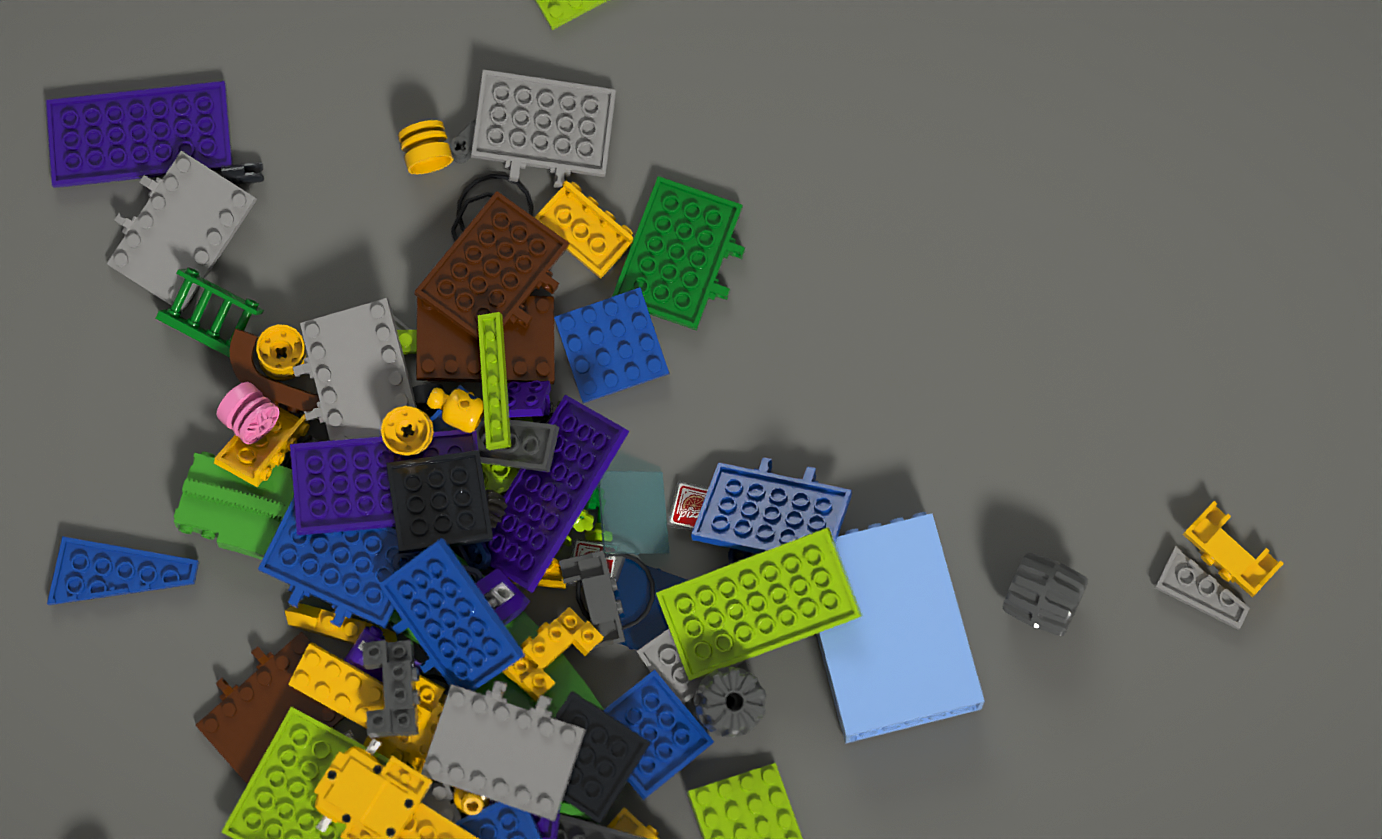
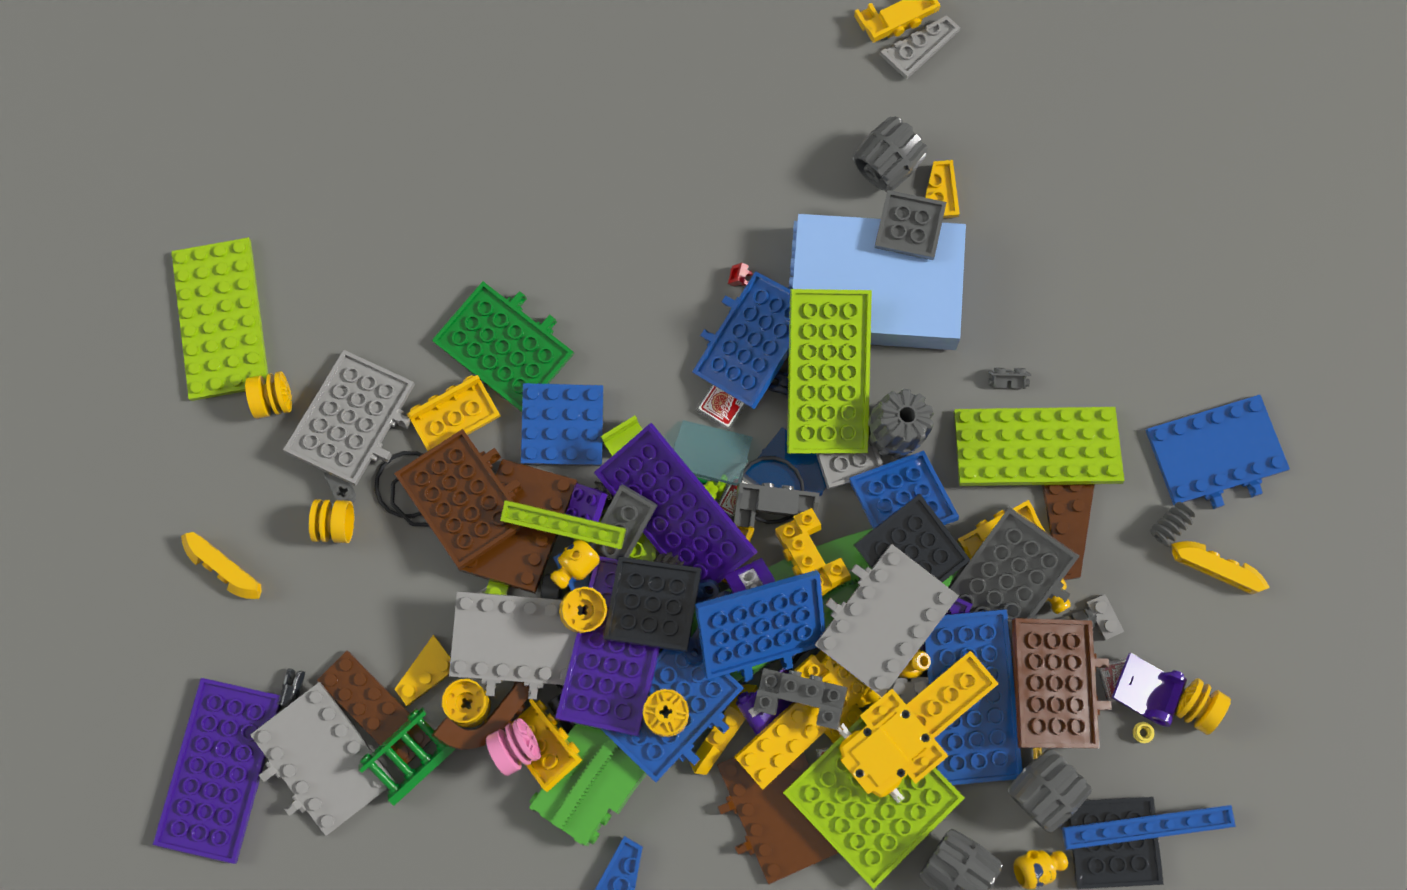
camera: 70 degrees left, 0 degrees up
none -> yellow brick [181,532,262,599]
none -> yellow wheel [245,371,292,419]
none -> reddish brown plate [317,651,432,765]
none -> yellow wing [395,635,451,706]
none -> lime panel [601,415,643,456]
none -> yellow wheel [643,689,689,737]
none -> red tile [728,263,753,286]
none -> dark grey plate [874,190,947,260]
none -> yellow wing [925,160,960,218]
none -> dark grey hinge [988,367,1031,389]

